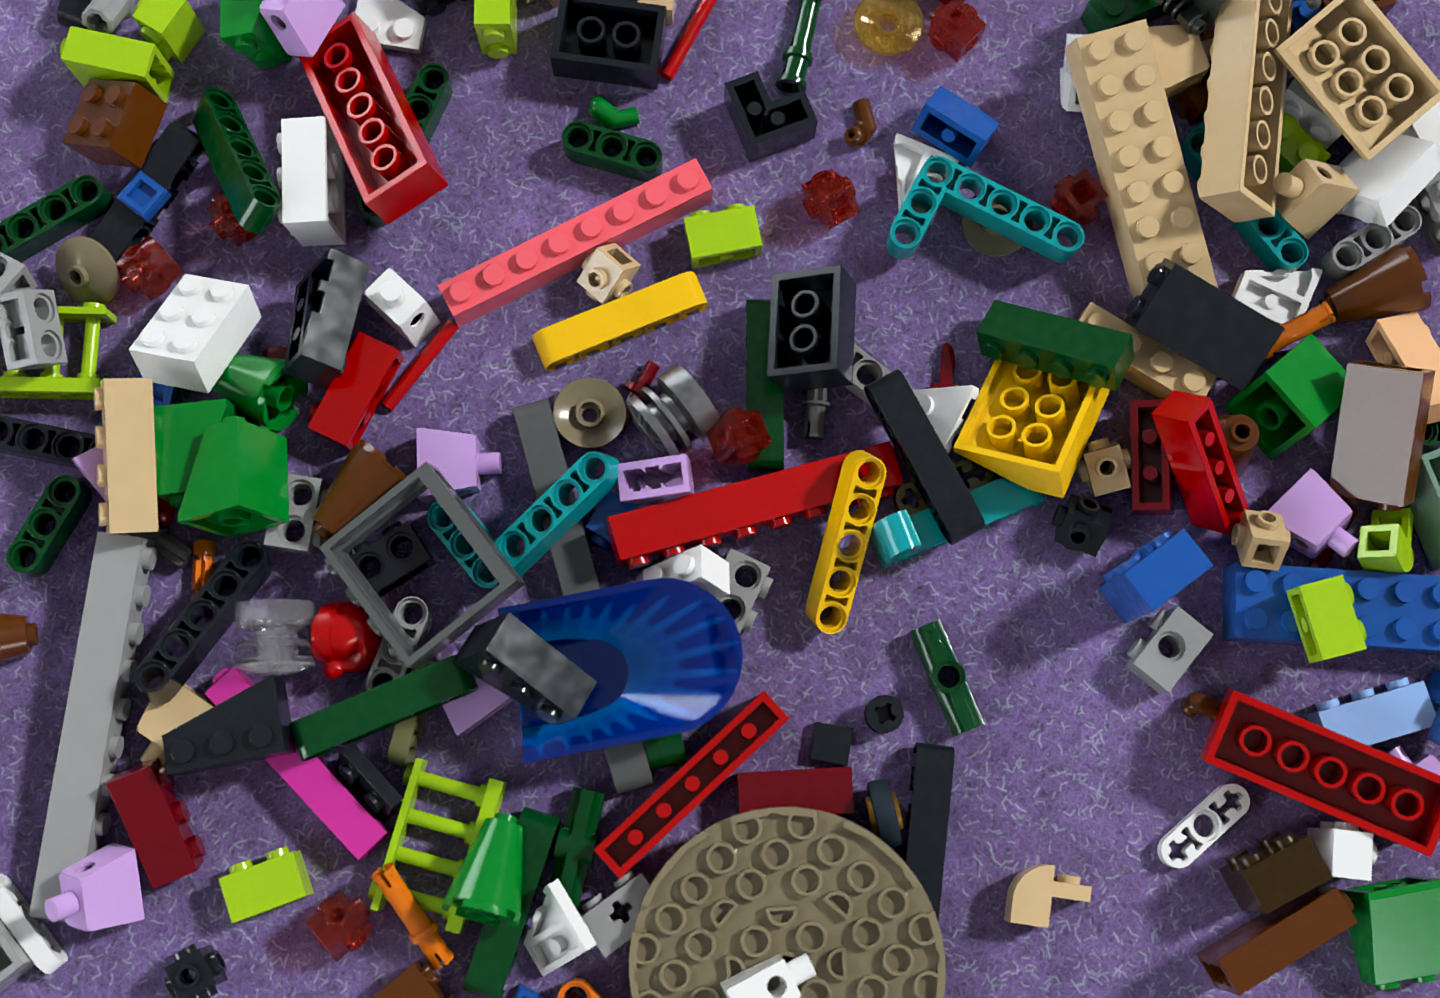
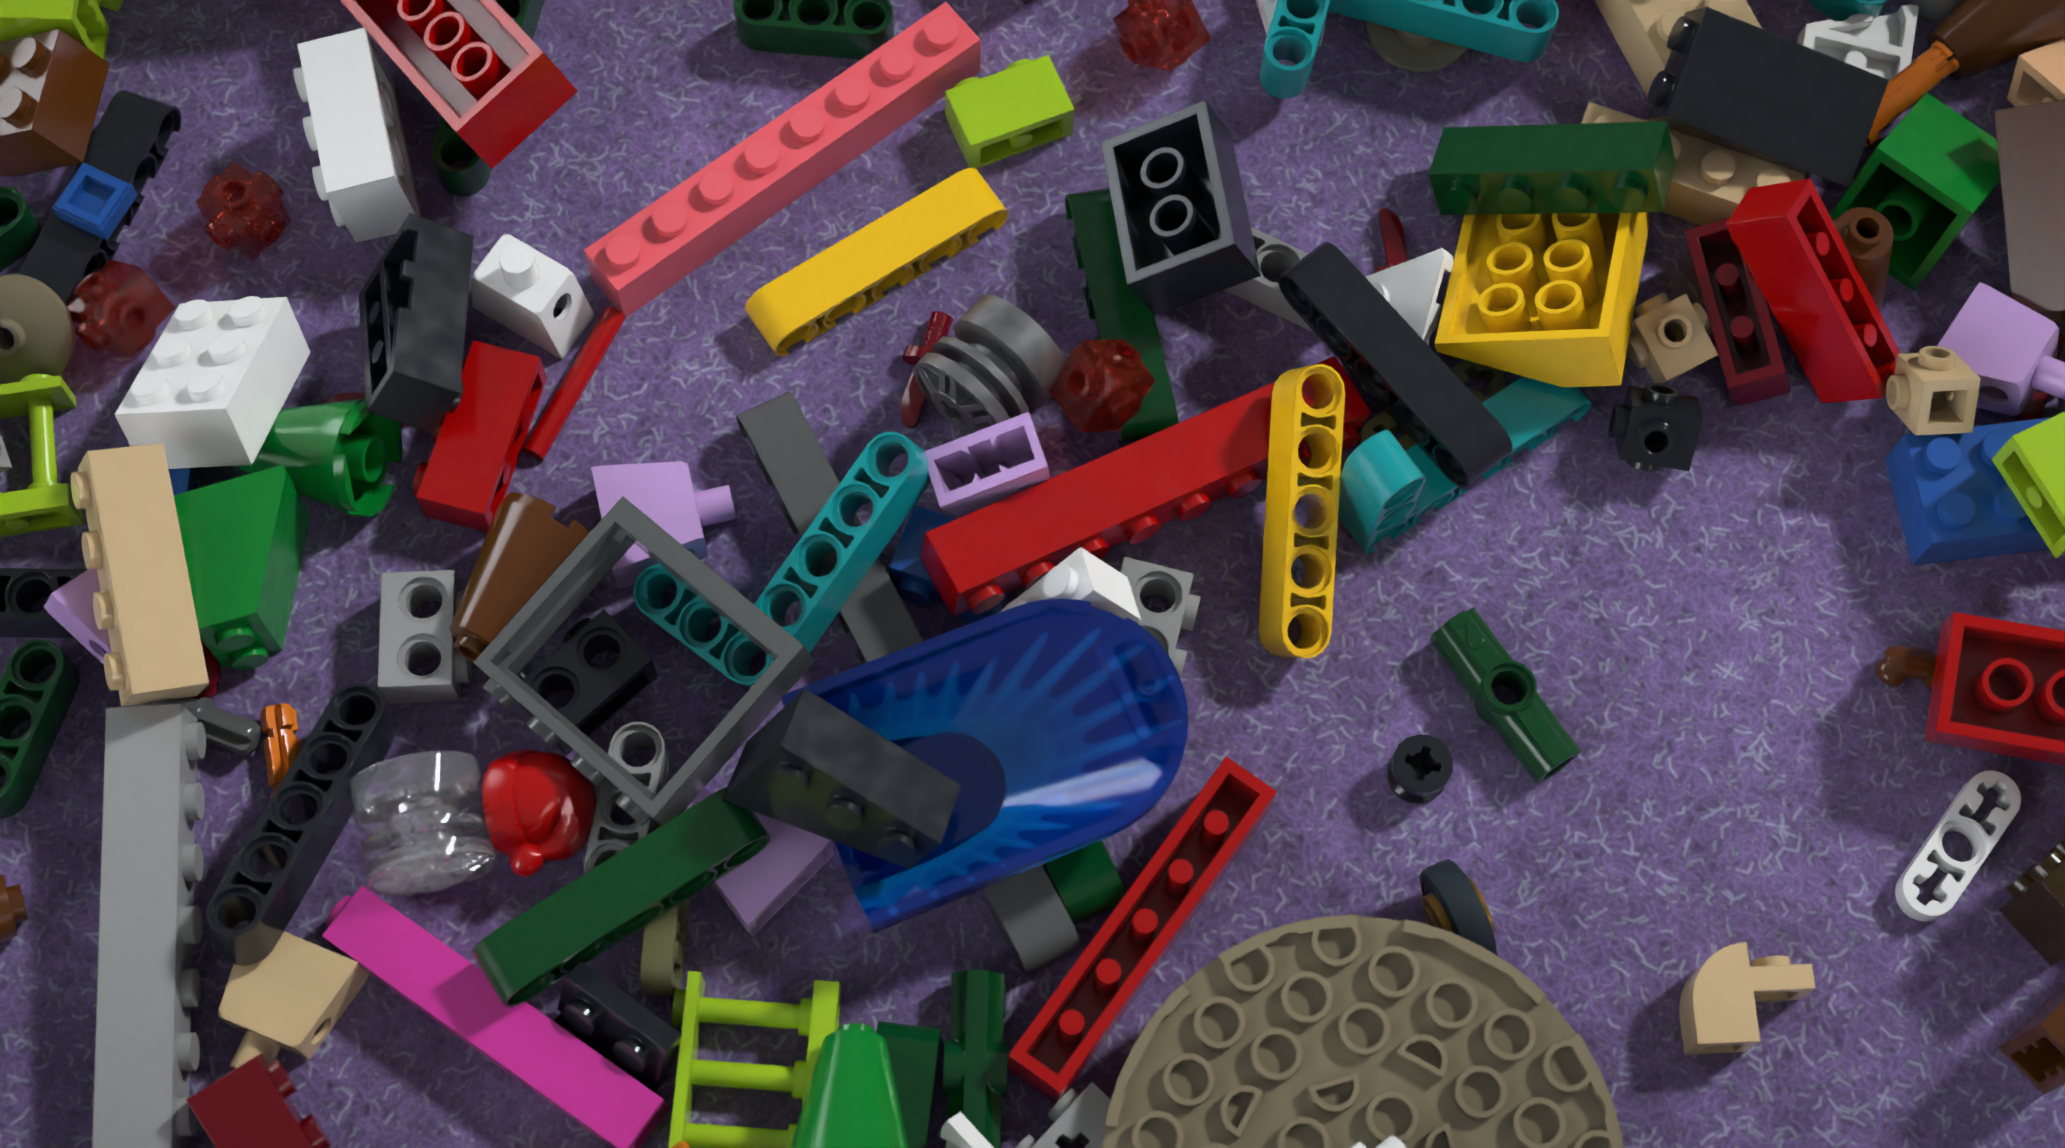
camera: 10 degrees left, 10 degrees down
black wedge [162,674,296,776] -> none
green slope [178,416,289,538] -> none
dark green beam [192,87,282,234] -> none
dark tan dish [553,377,626,449] -> none
tan brick [577,243,641,304] -> none
dark red brick [736,767,855,819] -> none
dark grey axle [801,388,830,440] -> none
black tile [810,722,854,766] -> none
black beam [902,742,955,921] -> none
blue brick [1097,529,1214,623] -> none
light grey brick [1125,606,1214,694] -> none

